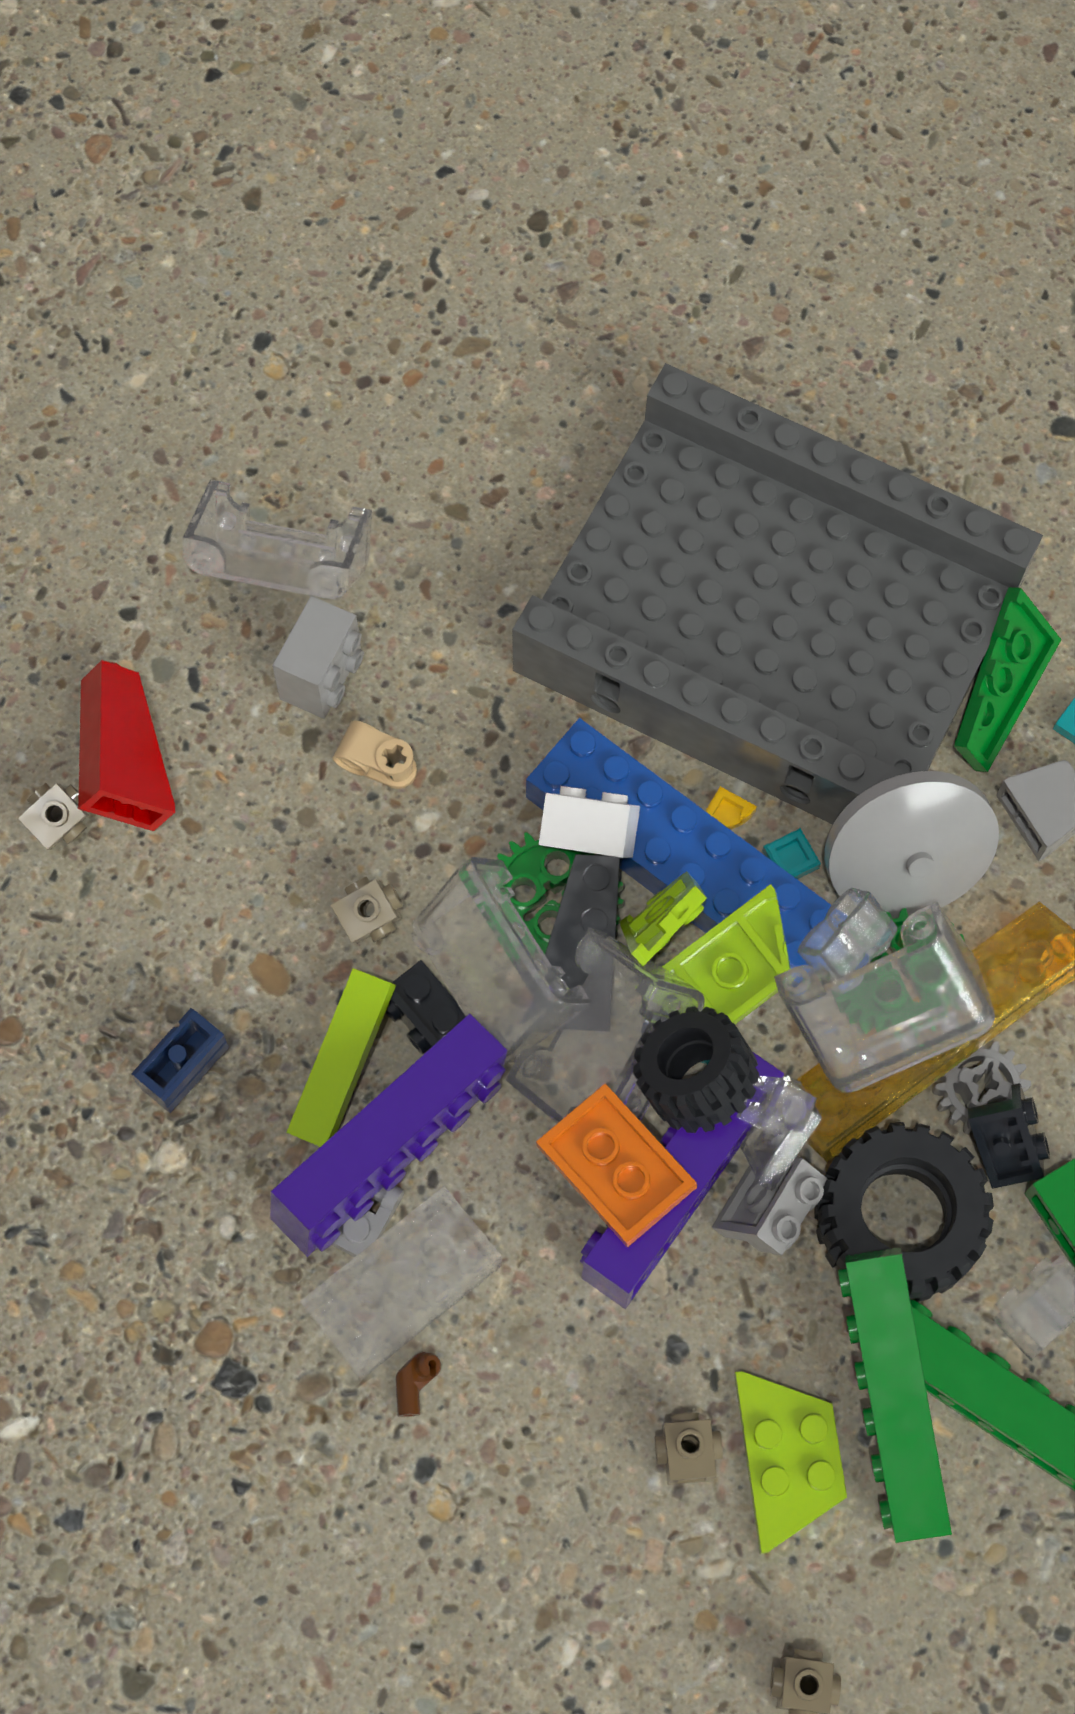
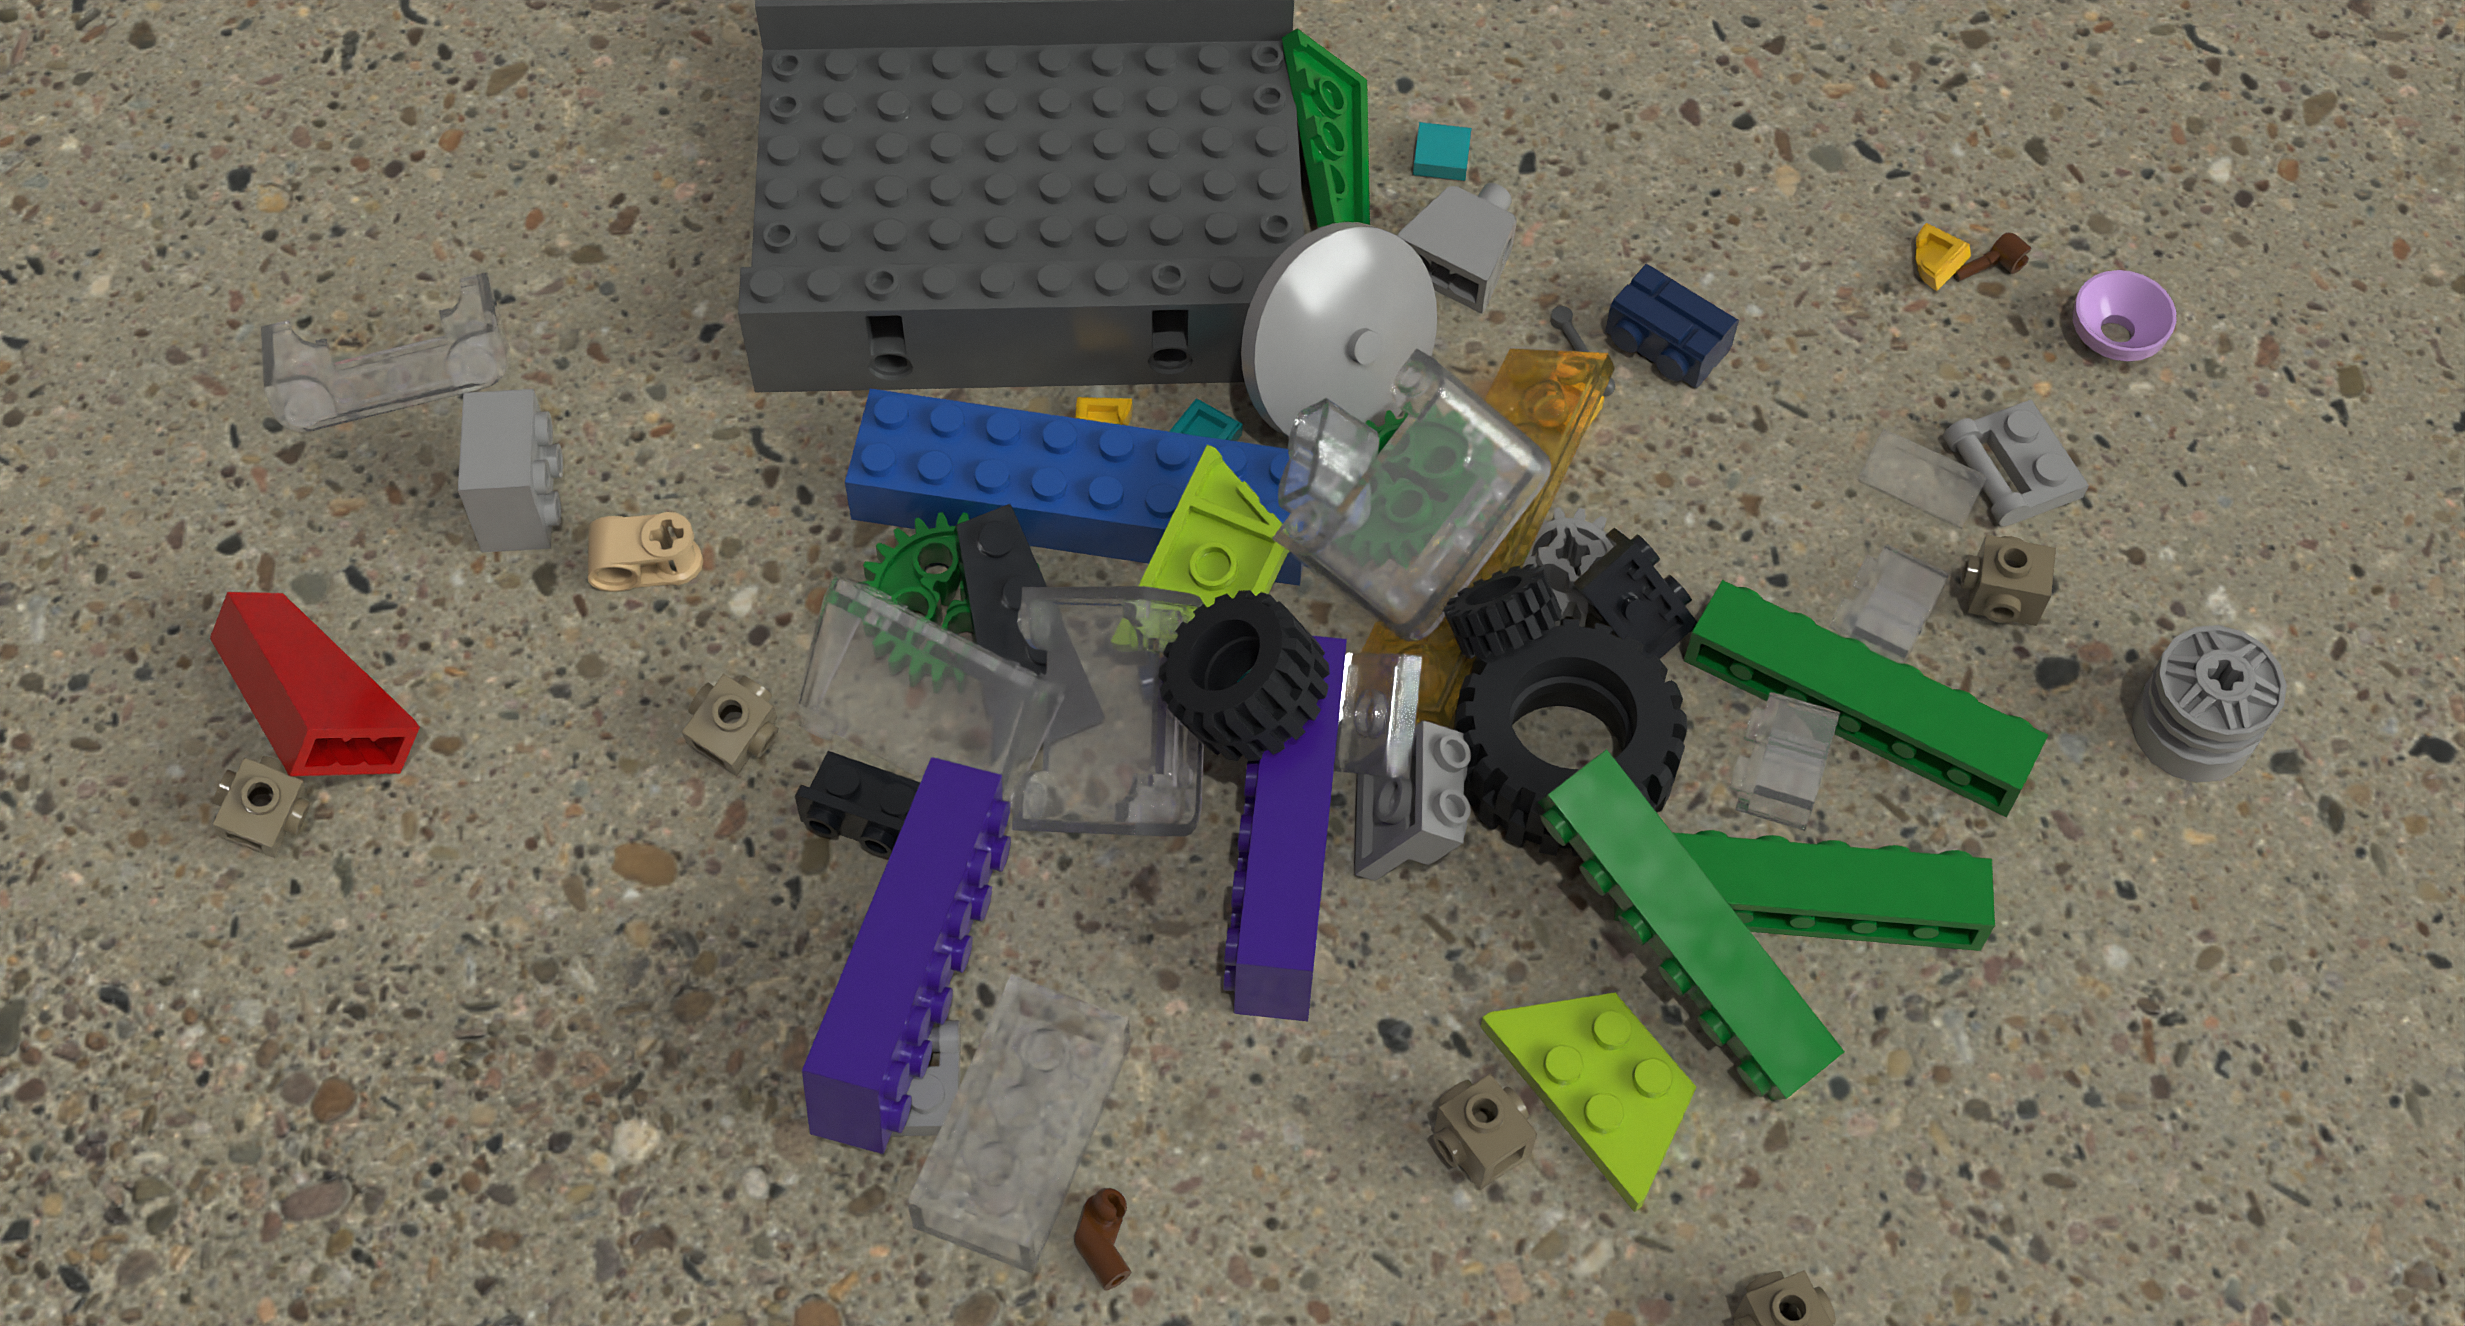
camera: 30 degrees left, 10 degrees down
dark blue brick [131,1008,229,1113] -> none
lime tile [286,968,396,1147] -> none
orange plate [536,1083,697,1248] -> none
white brick [539,786,640,858] -> none
lime wing [619,871,707,966] -> none
clear brick [737,1076,817,1137] -> none
none -> black tyre [1443,564,1562,659]

